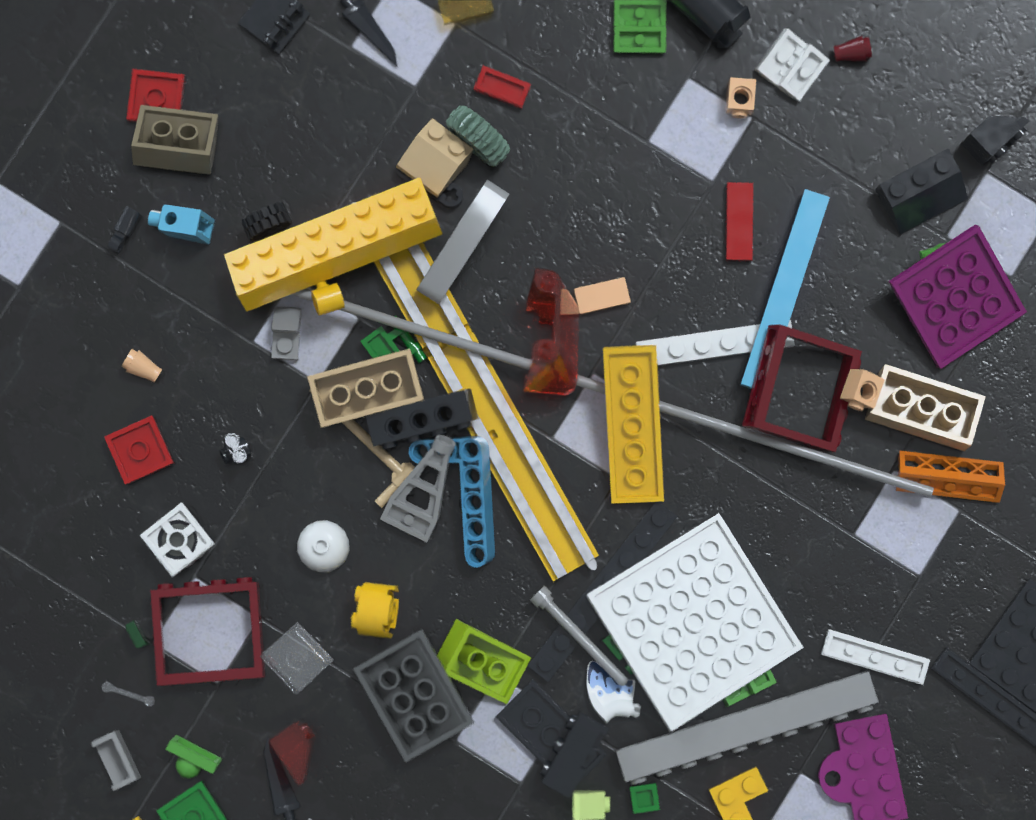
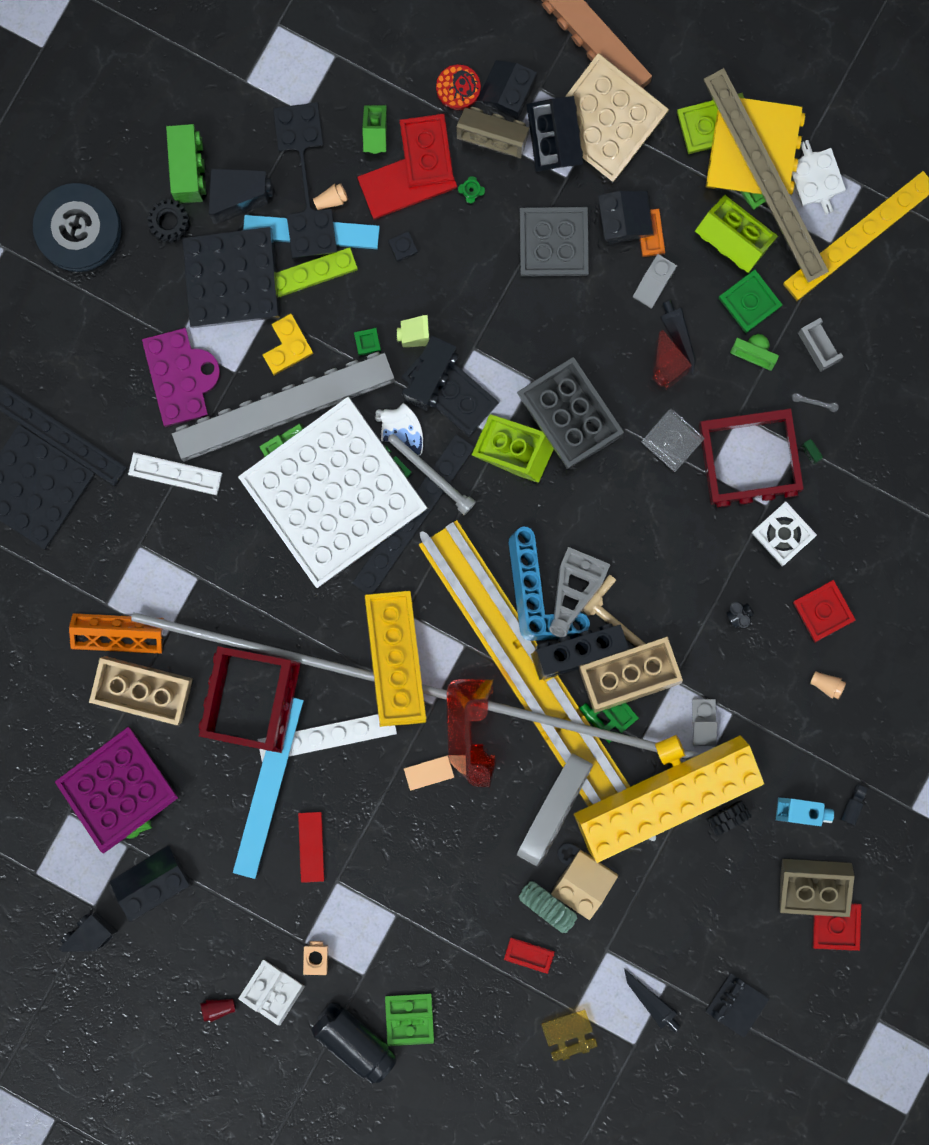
camera: 175 degrees left, 0 degrees up
white cylinder [297,520,350,573] -> none
yellow brick [351,582,399,639] -> none
light nougat brick [840,369,885,411] -> none

